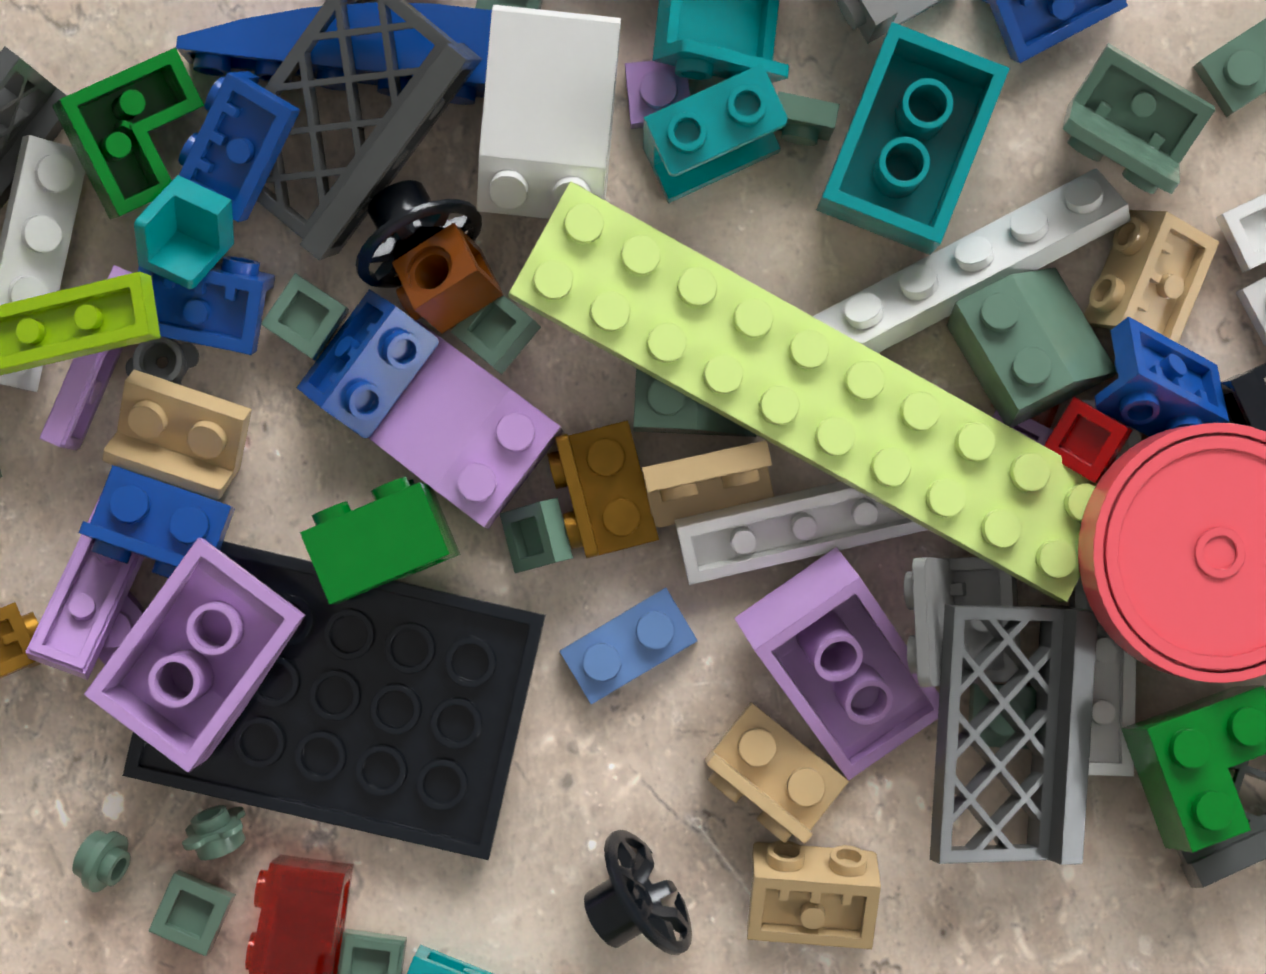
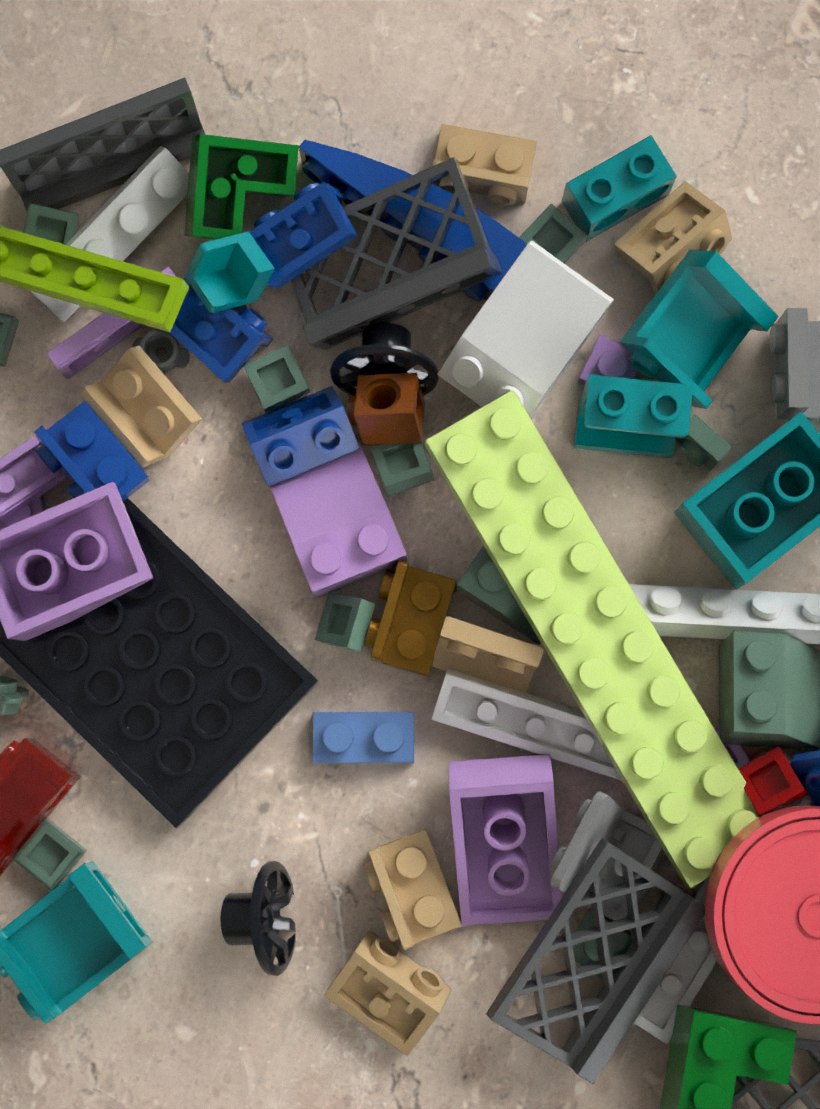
camera: 30 degrees right, 5 degrees down
green brick [300,476,461,605] -> none

